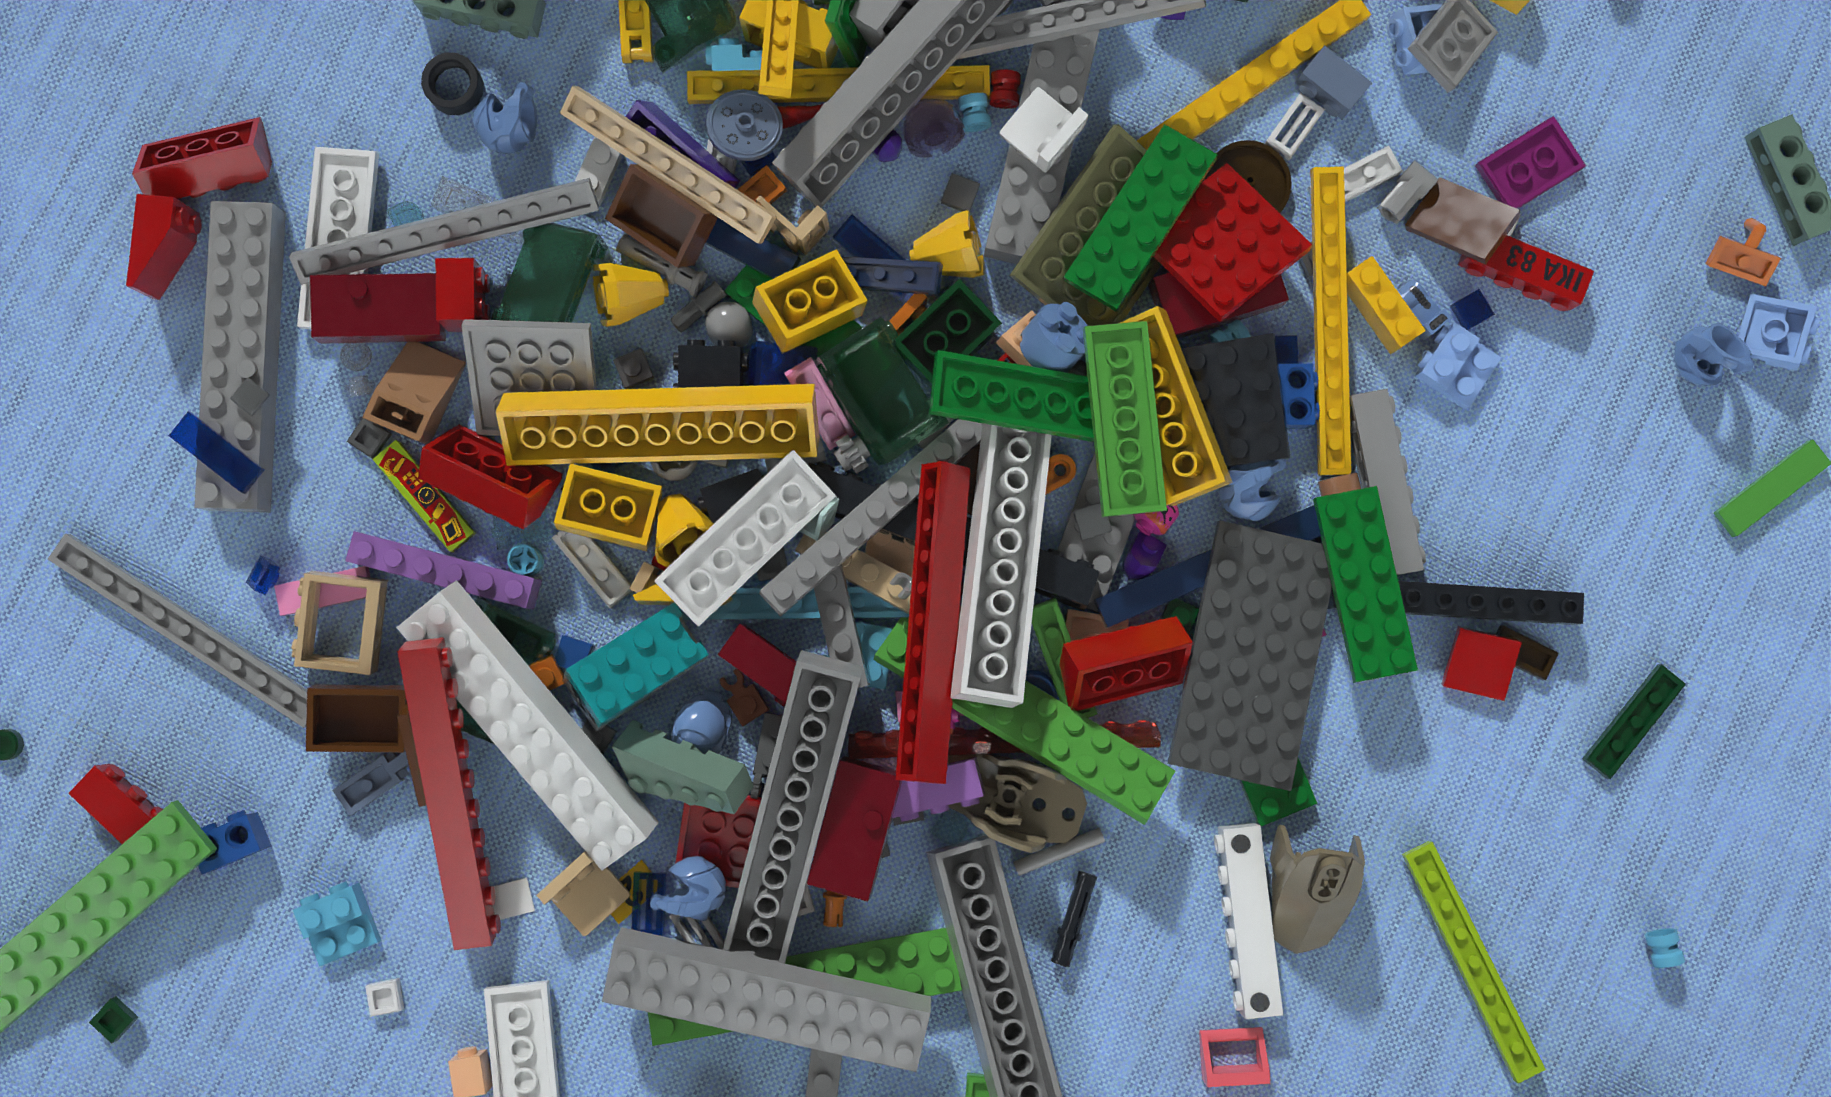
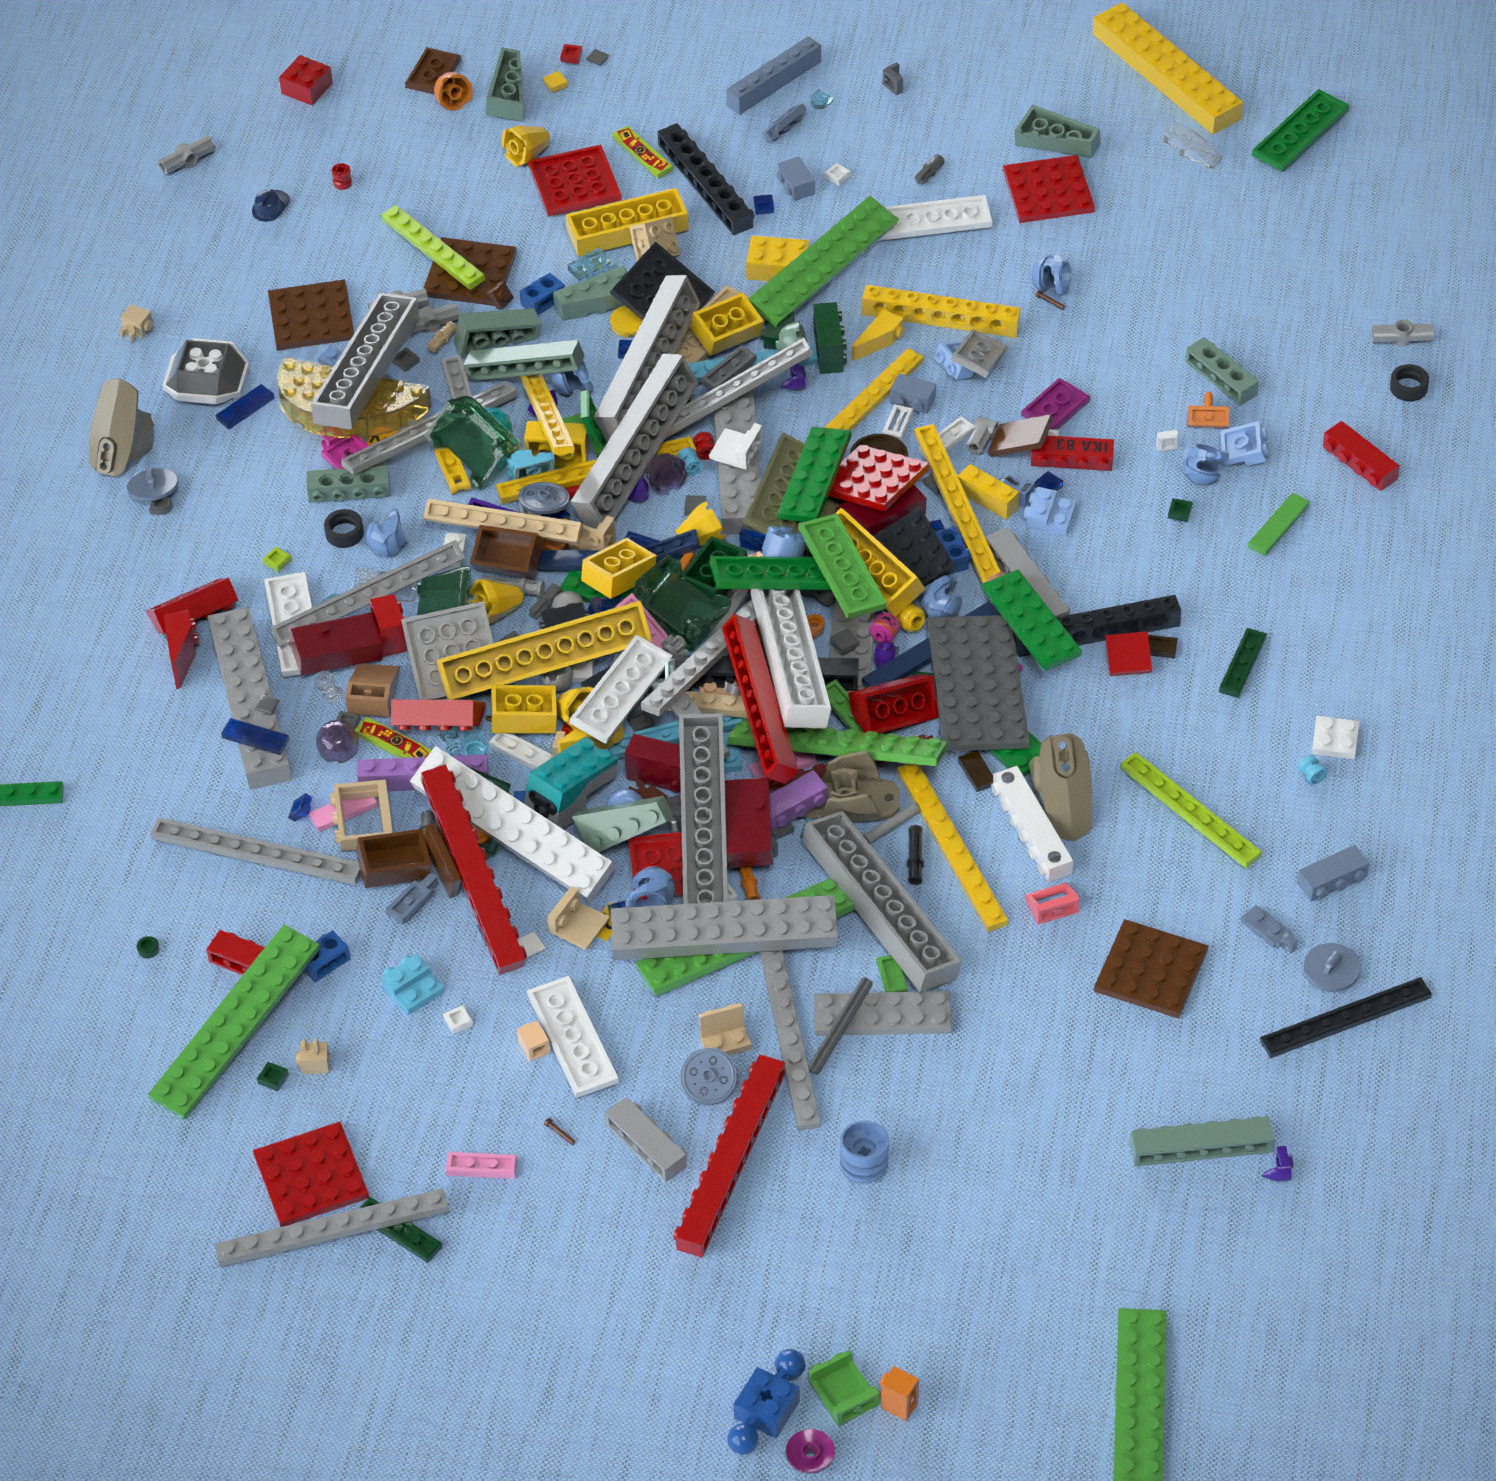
camera: 10 degrees left, 35 degrees down
none -> lime tile [262,547,292,573]
none -> tan brick [296,1038,330,1074]
none -> clear purple cylinder [316,720,359,763]
none -> clear blue tile [739,528,766,552]
none -> yellow head [896,603,925,633]
none -> yellow plate [897,764,1008,932]
none -> dark brown tile [958,750,993,792]
none -> white tile [1156,430,1179,452]
none -> dark green plate [1168,498,1193,522]
none -> white plate [1312,716,1359,759]

